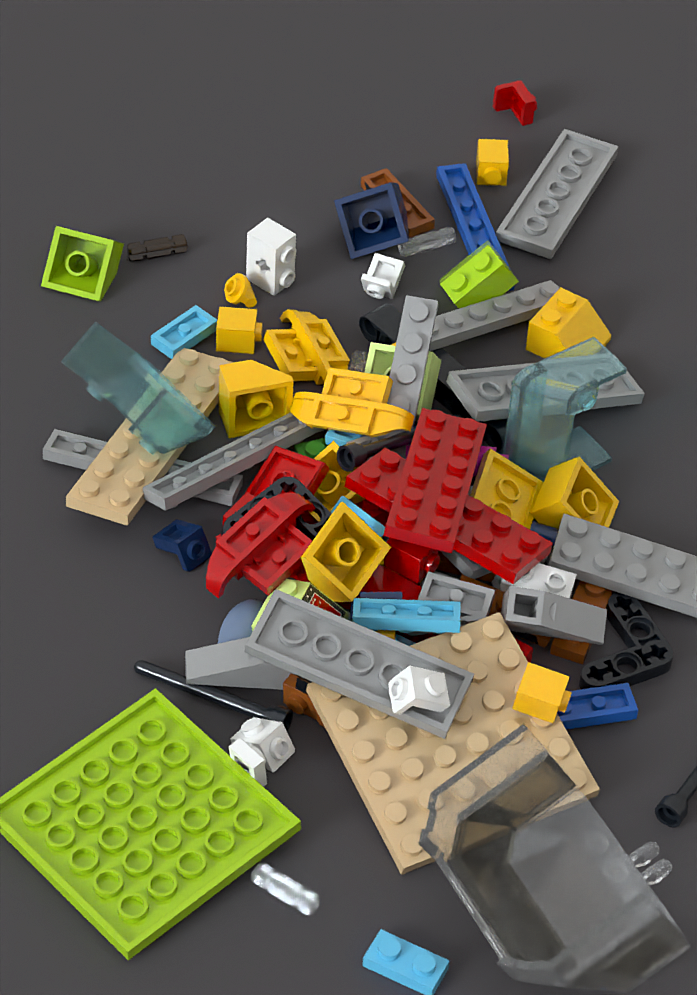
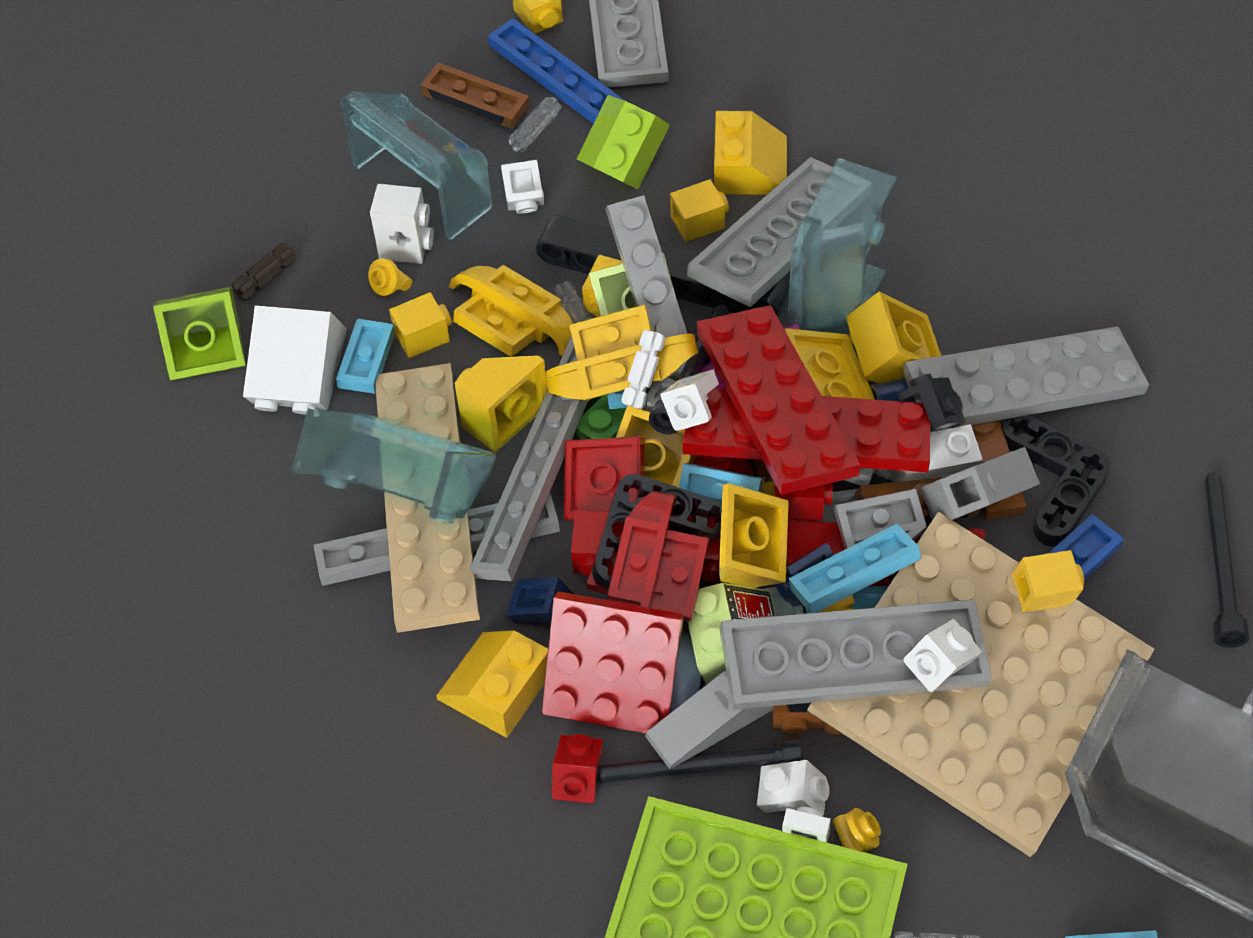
camera: 25 degrees left, 10 degrees up
dark blue slope [334,182,409,259] -> none
light grey plate [429,280,559,351] -> none
none -> white slope [243,306,347,415]
none -> clear light blue windscreen [340,90,492,240]
none -> yellow slope [436,631,548,738]
none -> plate [542,591,684,733]
none -> red bracket [552,734,603,803]
none -> white axle [622,330,665,409]
none -> white bracket [660,369,719,431]
none -> yellow brick [670,179,729,243]
none -> yellow plate [833,808,881,853]
none -> black bracket [898,374,966,430]

